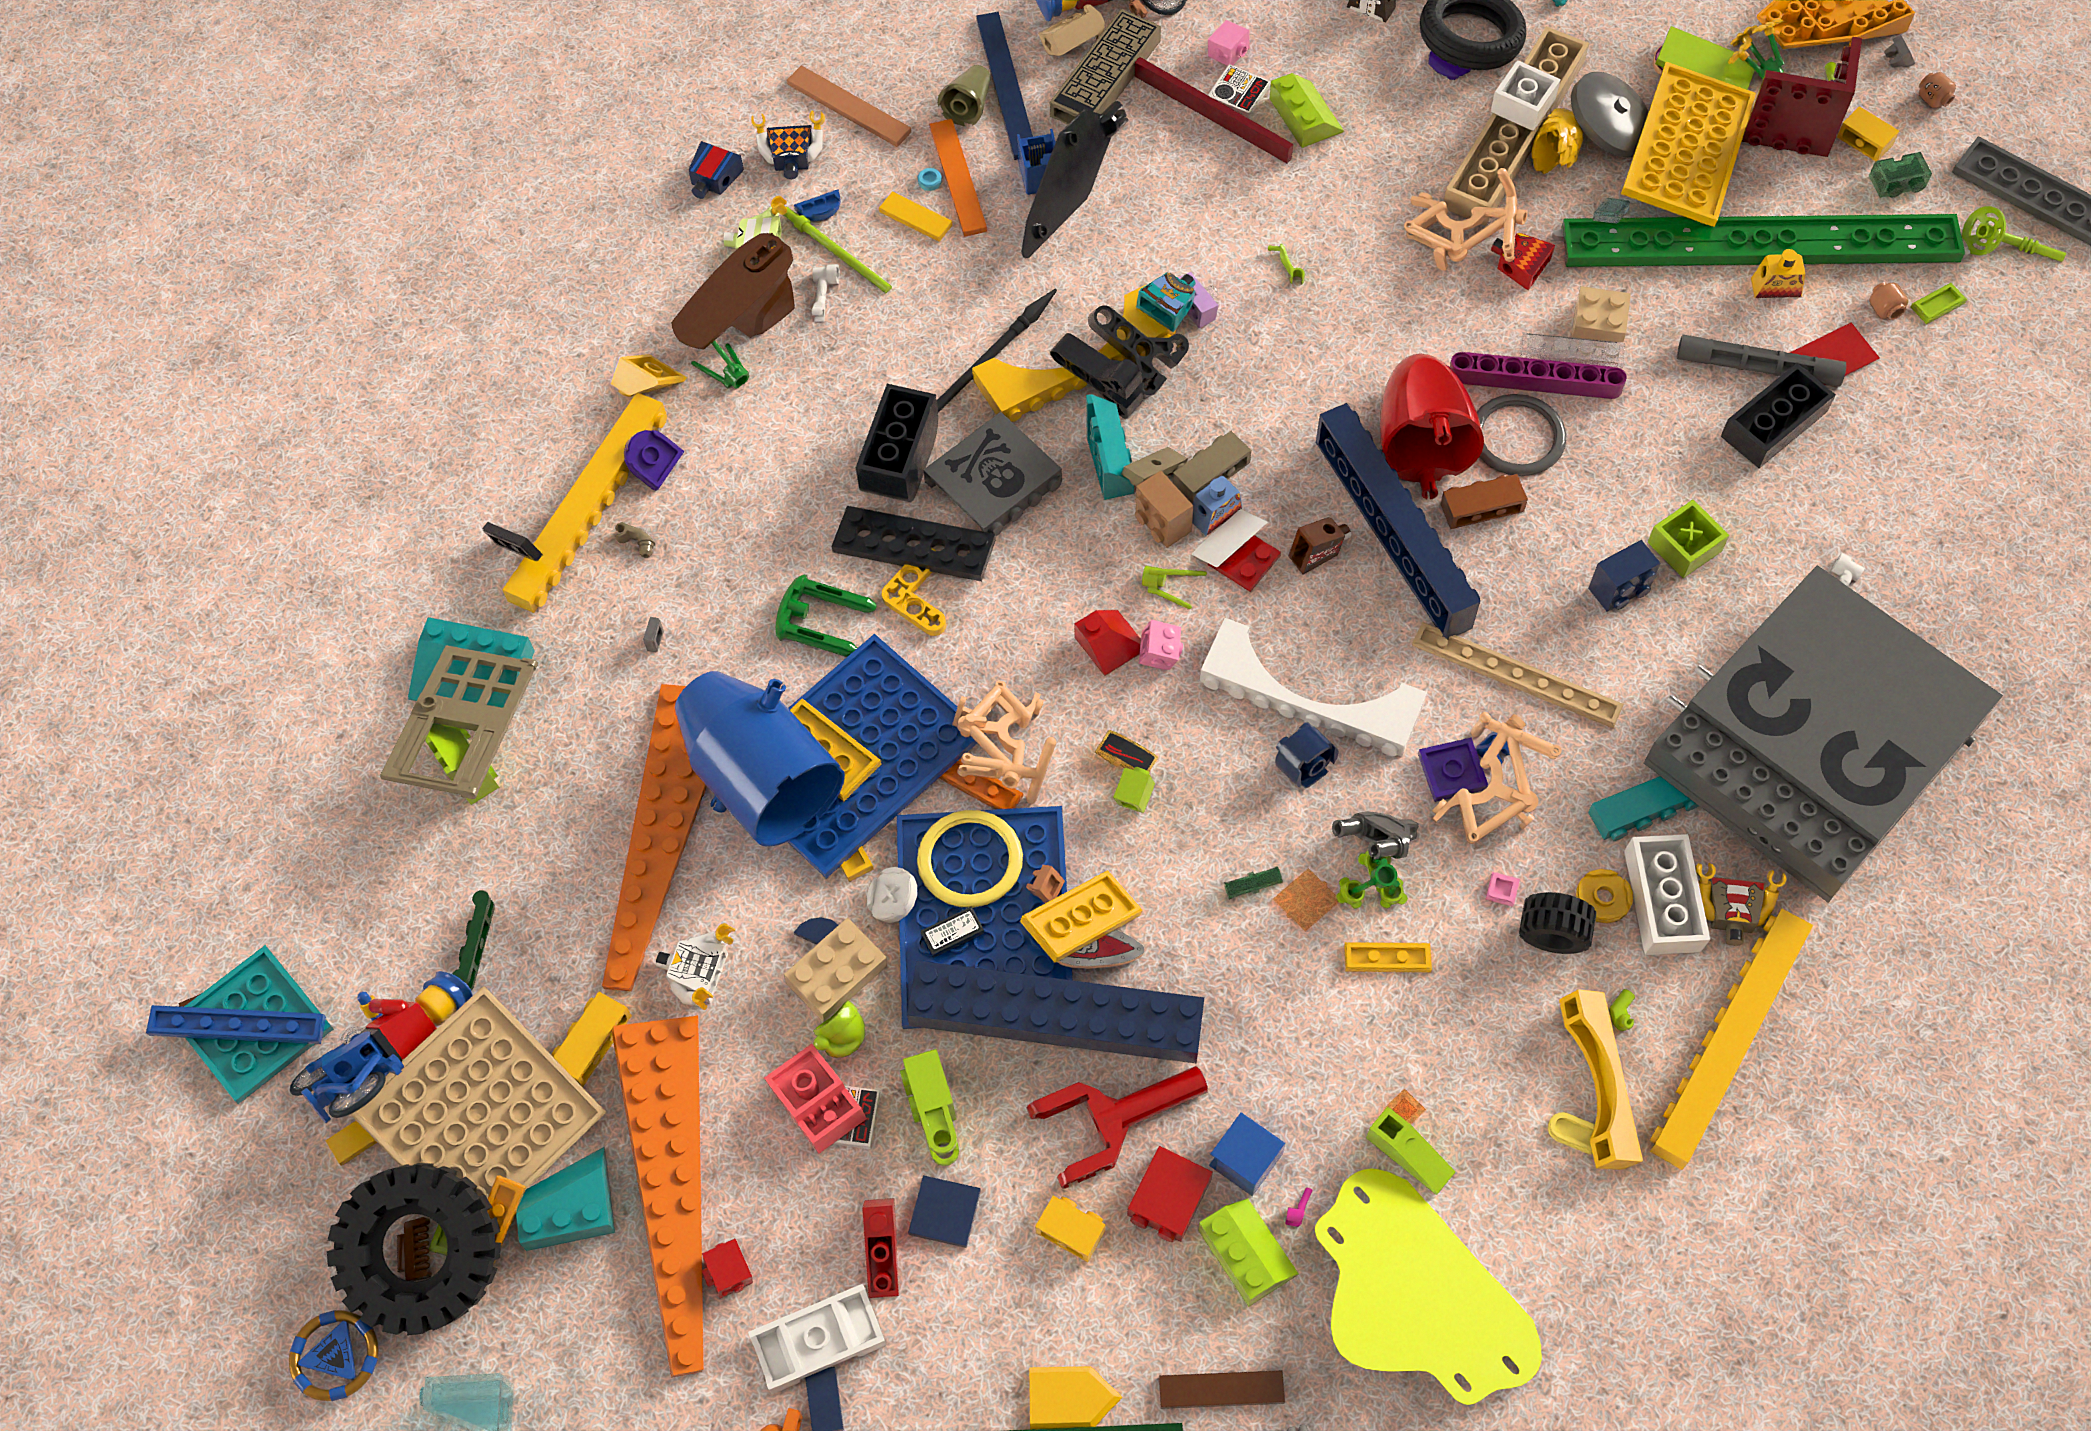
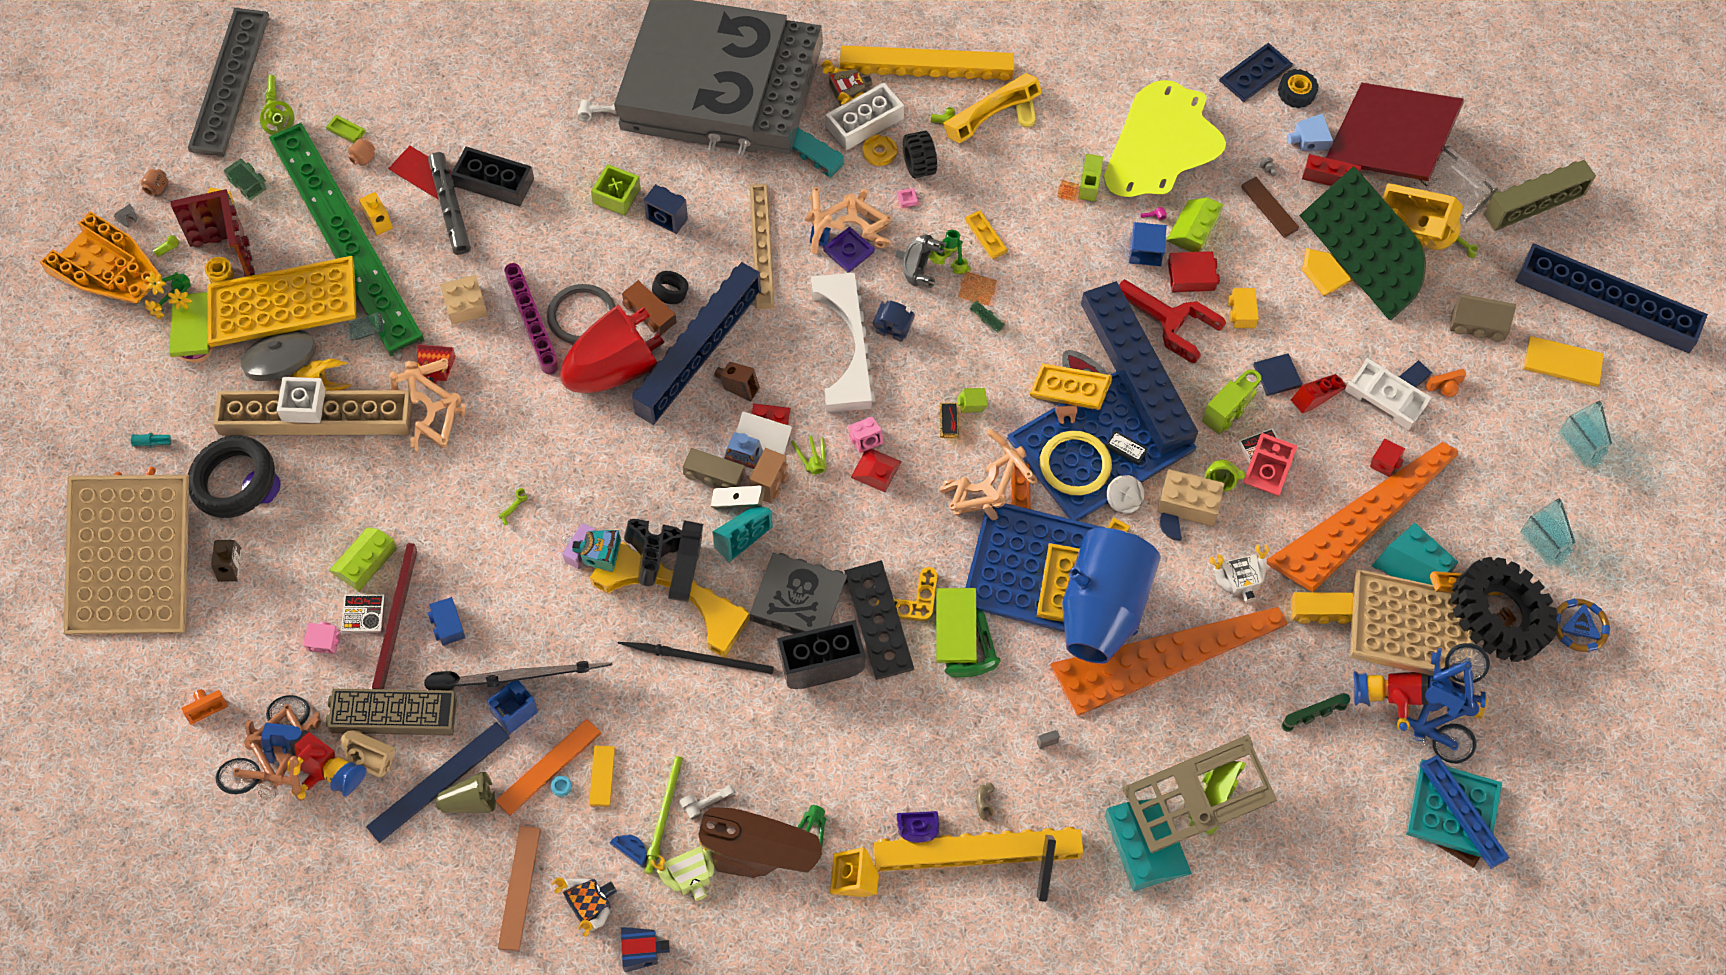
camera: 125 degrees left, 0 degrees up
none -> blue brick [428,597,466,646]
none -> black tyre [652,271,688,304]
none -> lime tile [936,588,977,663]

